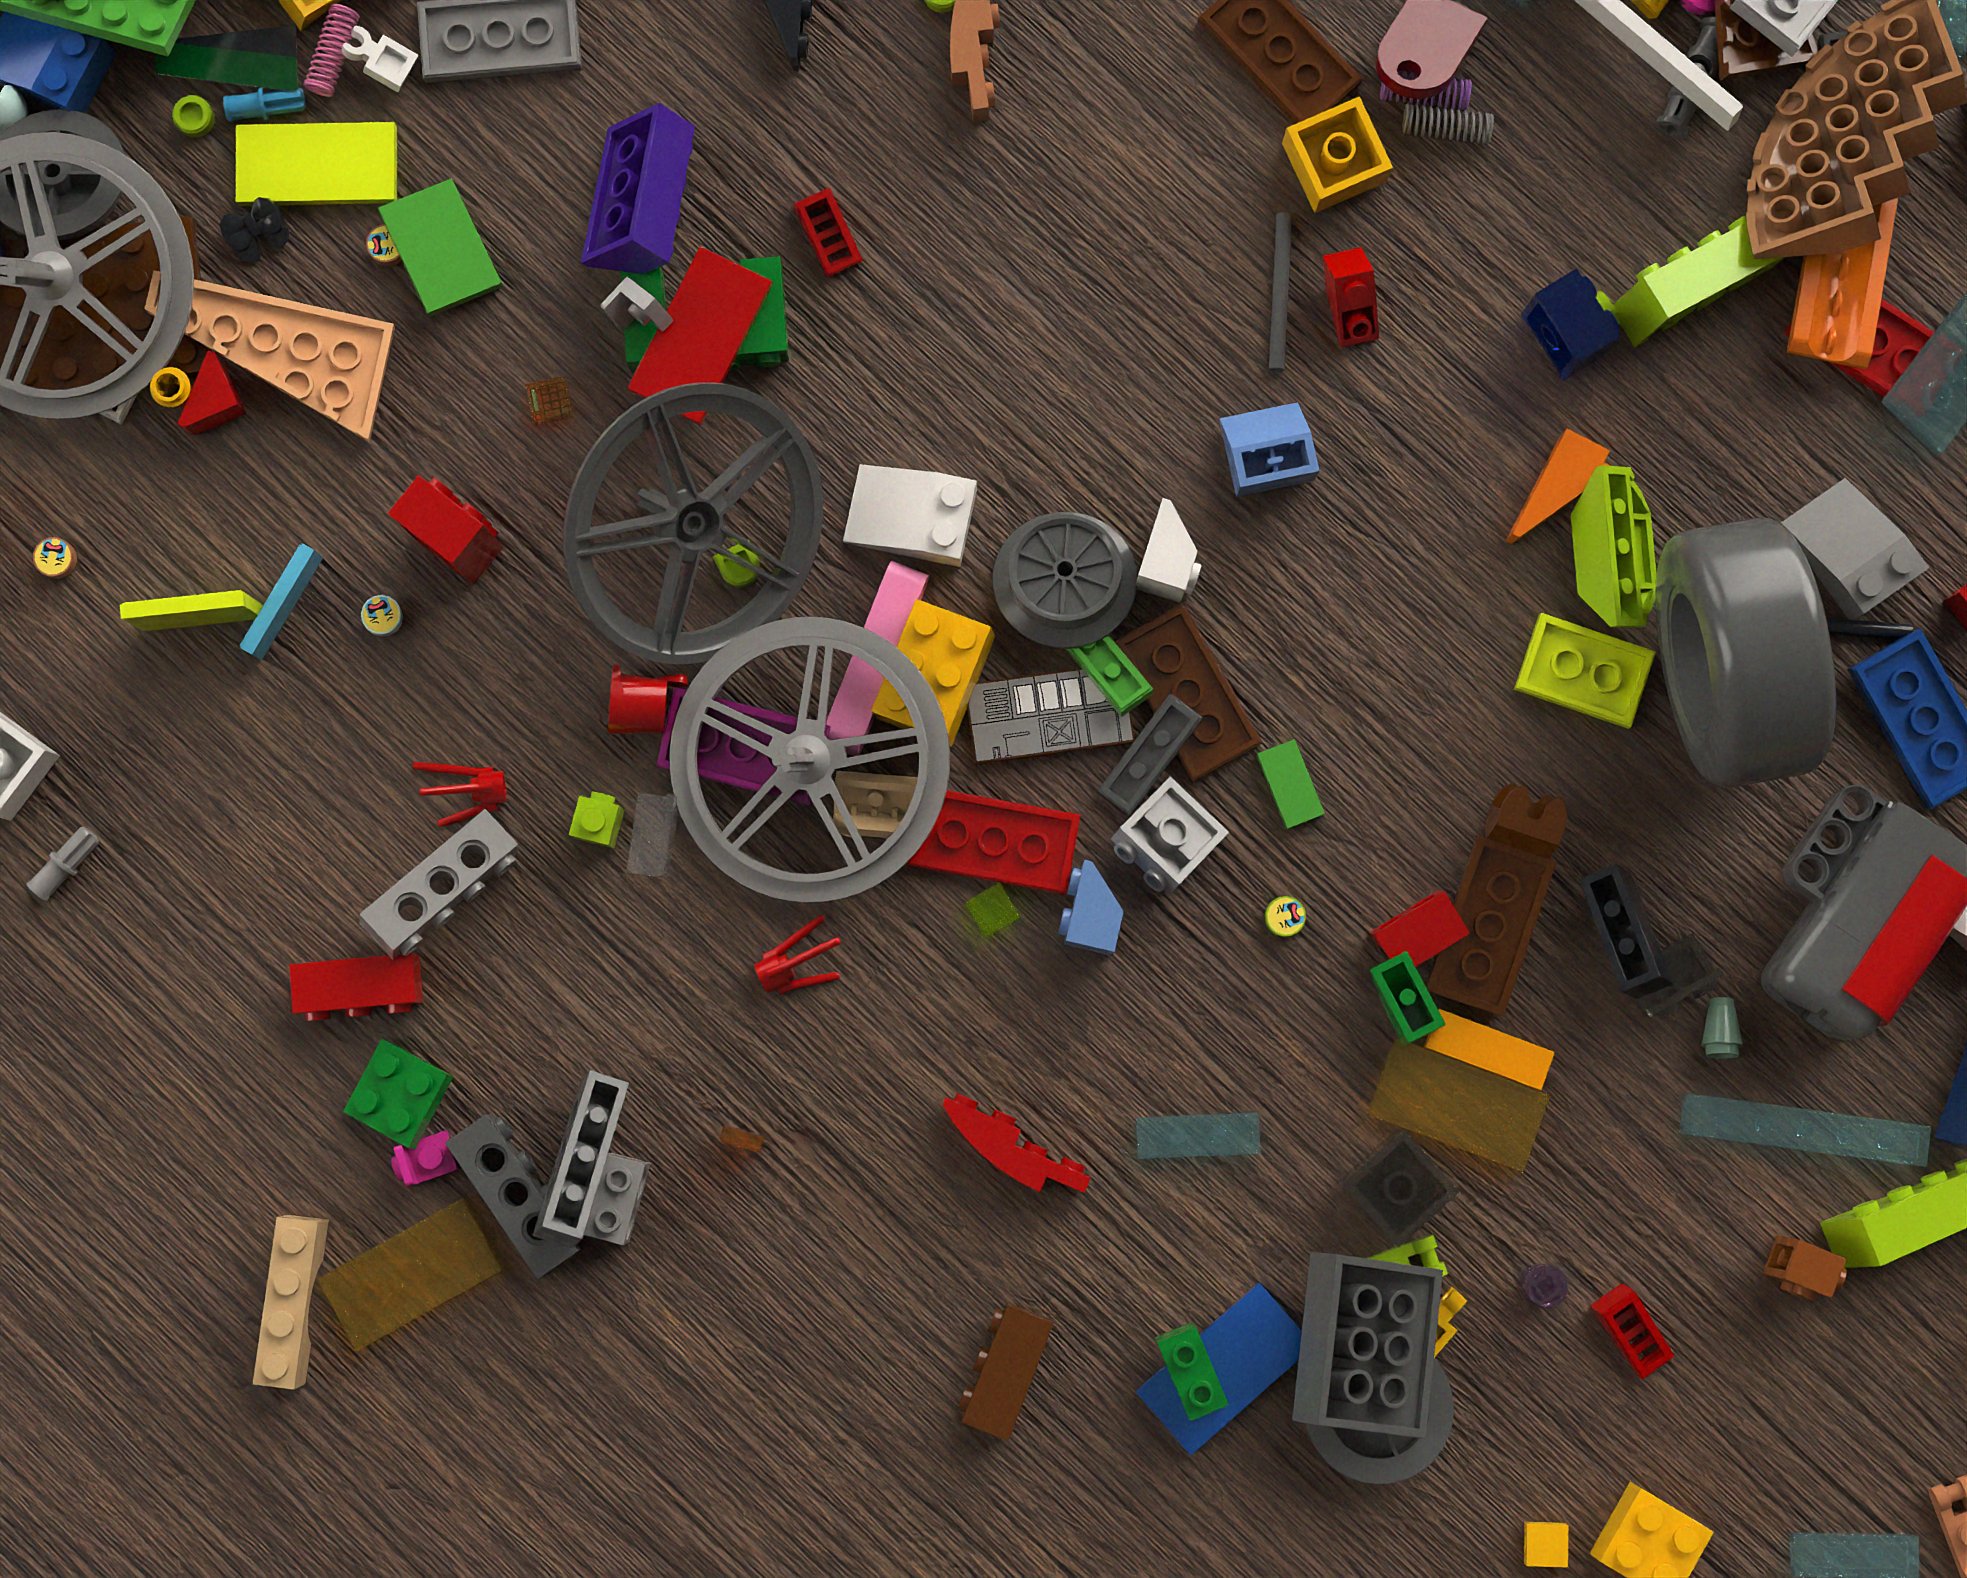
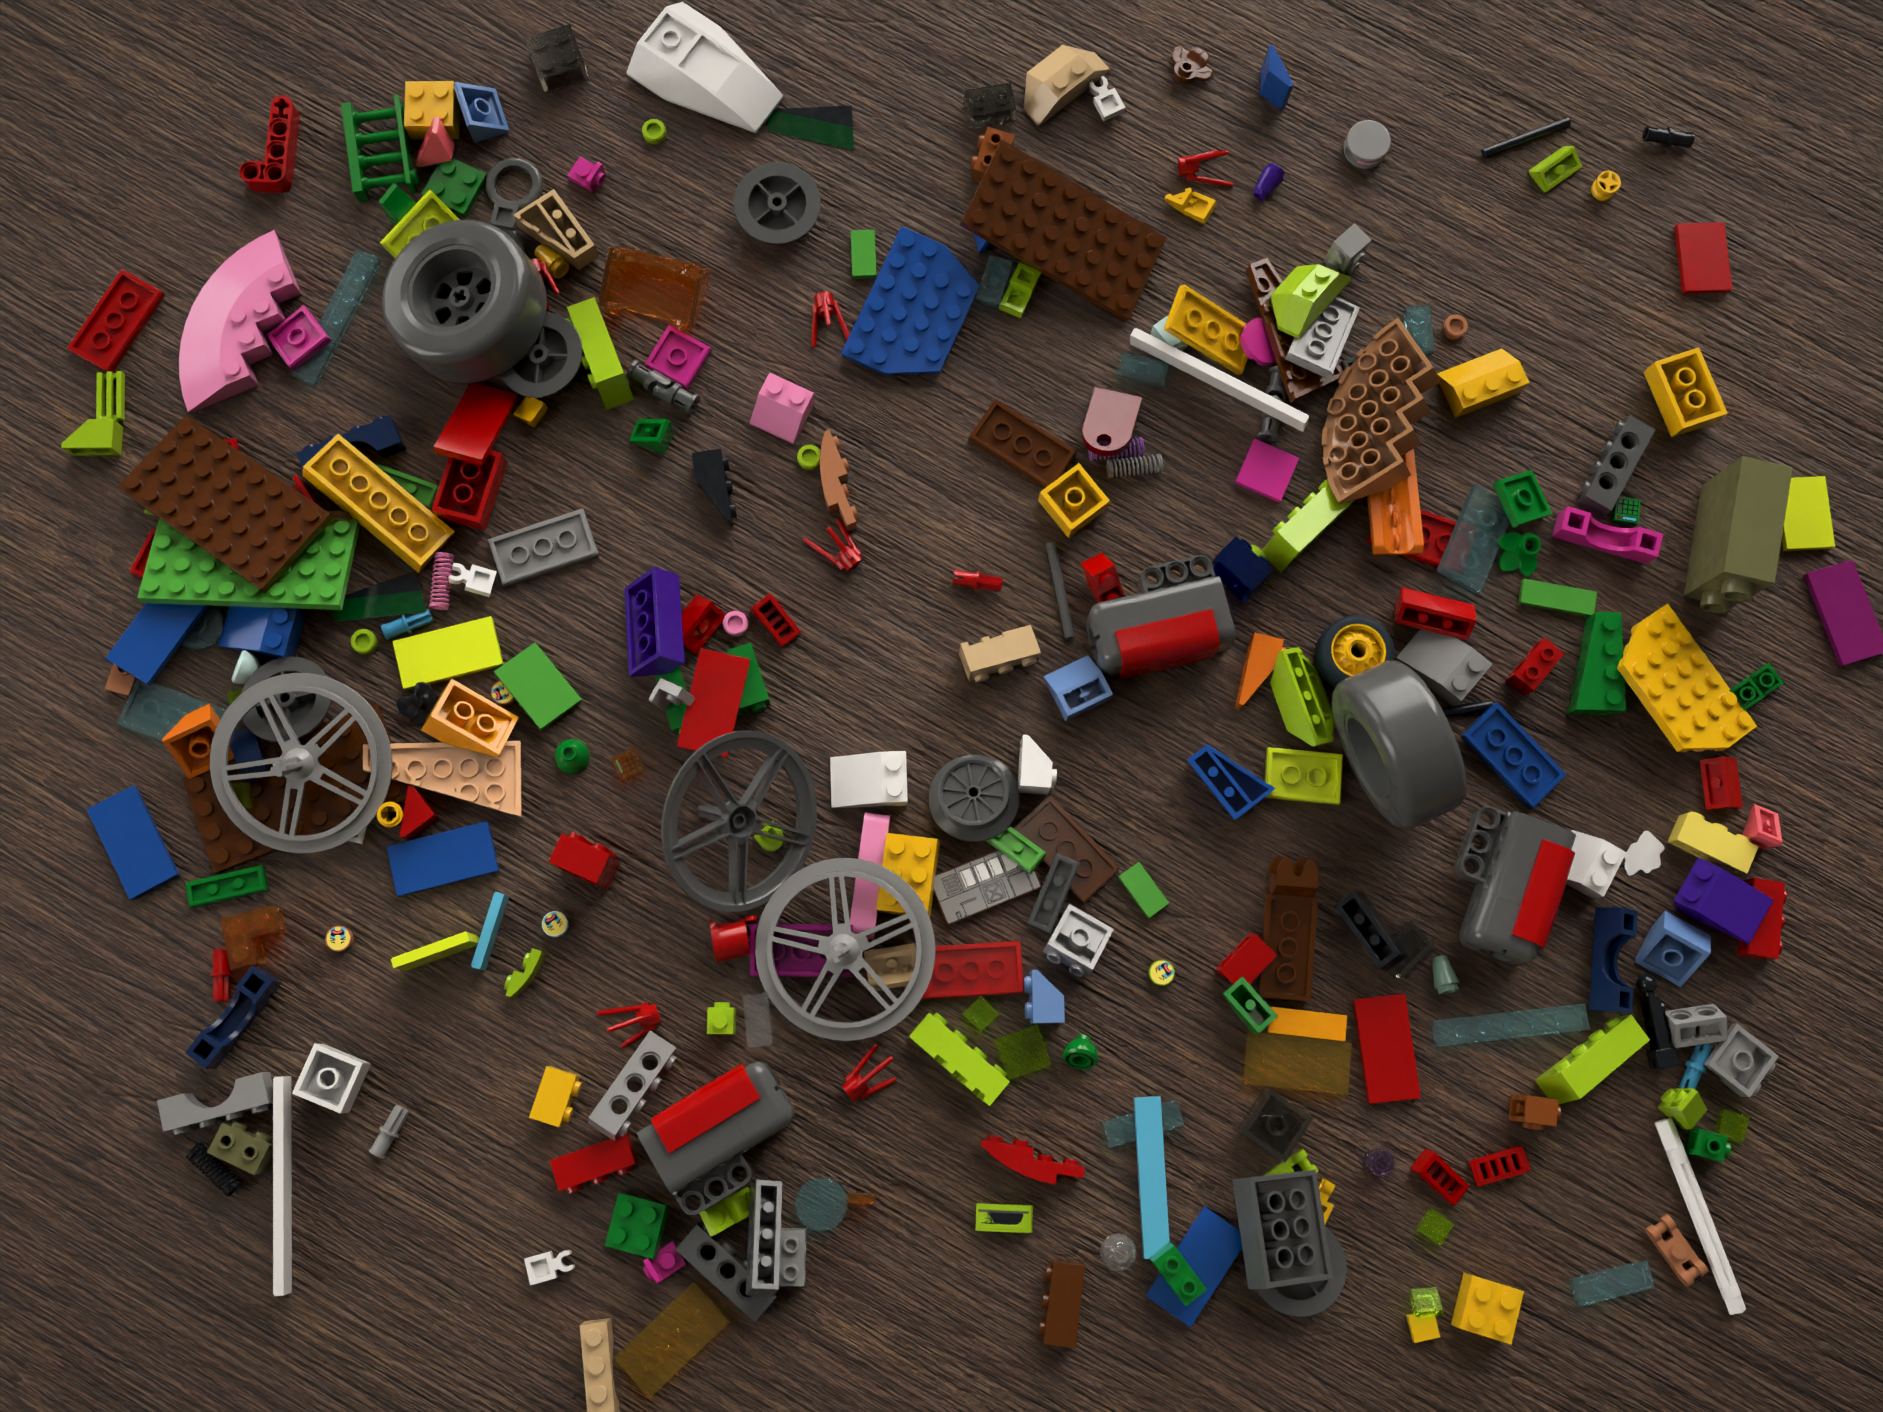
camera: 20 degrees left, 5 degrees down
none -> blue tile [386,821,500,897]
none -> light orange slope [421,679,519,757]
none -> lime slope [504,948,546,998]
none -> white plate [524,1250,575,1285]
none -> yellow brick [529,1066,582,1127]
none -> green brick [554,739,590,774]
none -> dark grey piece [637,1061,795,1215]
none -> red panel [681,594,726,655]
none -> lime slope [699,1187,750,1237]
none -> bright pink tile [723,611,748,637]
none -> clear light blue tile [795,1177,848,1232]
none -> red plant [803,518,863,572]
none -> lime wedge [909,1012,1010,1106]
none -> red axle [953,569,1003,592]
none -> tan wedge [959,625,1041,683]
none -> lime slope [975,1203,1033,1233]
none -> clear neon green piece [994,1025,1051,1080]
none -> green brick [1062,1034,1098,1069]
none -> dark grey piece [1086,555,1236,680]
none -> clear brick [1100,1234,1137,1272]
none -> medium azure tile [1133,1096,1170,1259]
none -> blue wedge [1187,744,1276,821]
none -> dark pink tile [1234,438,1299,503]
none -> wheel [1314,615,1394,689]
none -> red tile [1353,994,1421,1104]
none -> red brick [1394,587,1476,641]
none -> clear neon green tile [1409,1287,1443,1318]
none -> clear neon green tile [1416,1208,1454,1246]
none -> red slope [1468,1145,1531,1187]

